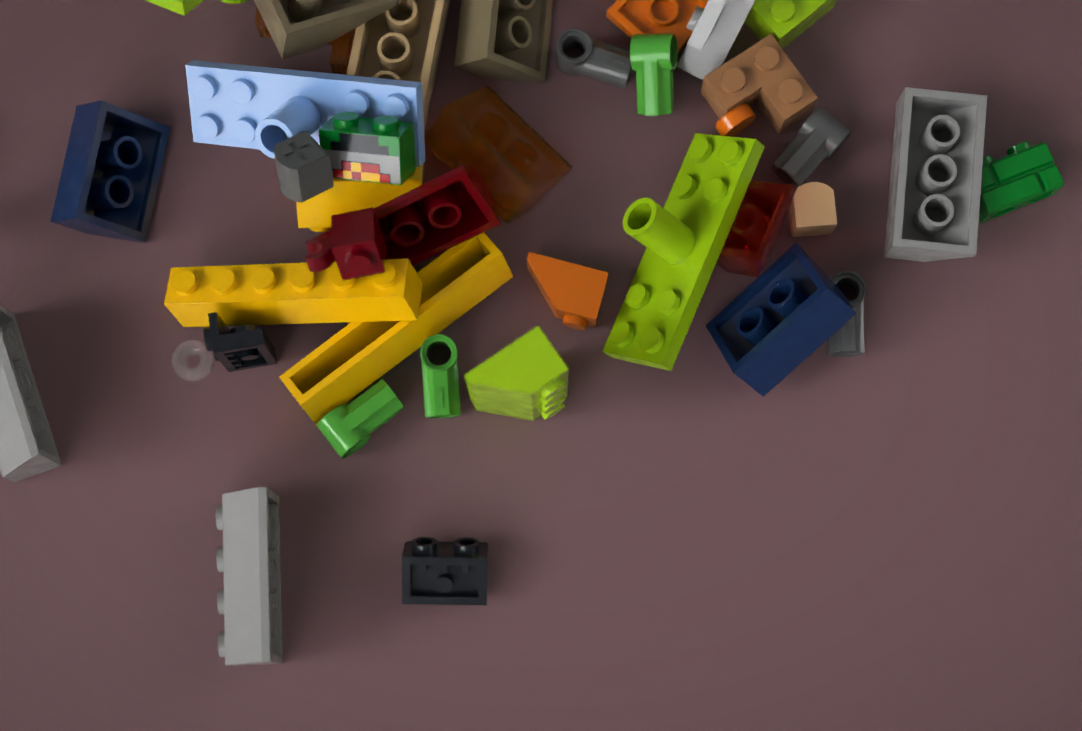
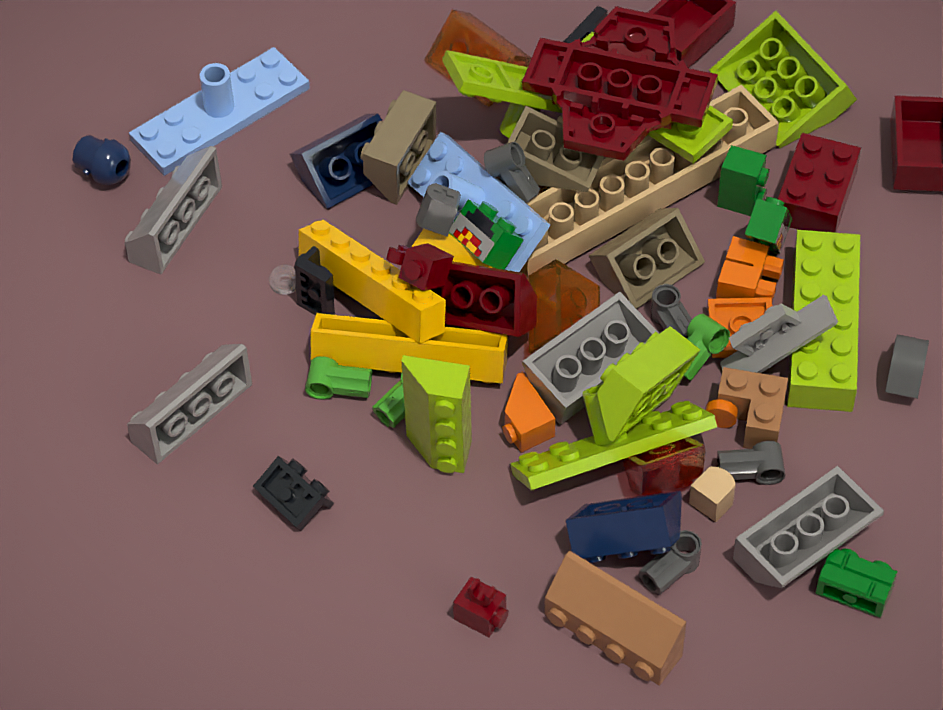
camera: 45 degrees right, 25 degrees down
none -> dark tan slope [360,90,436,205]
none -> dark red brick [453,577,509,638]
none -> dark grey piece [484,142,540,203]
none -> light grey slope [522,292,658,425]
none -> medium nougat slope [545,550,686,686]
none -> lime slope [597,326,701,442]

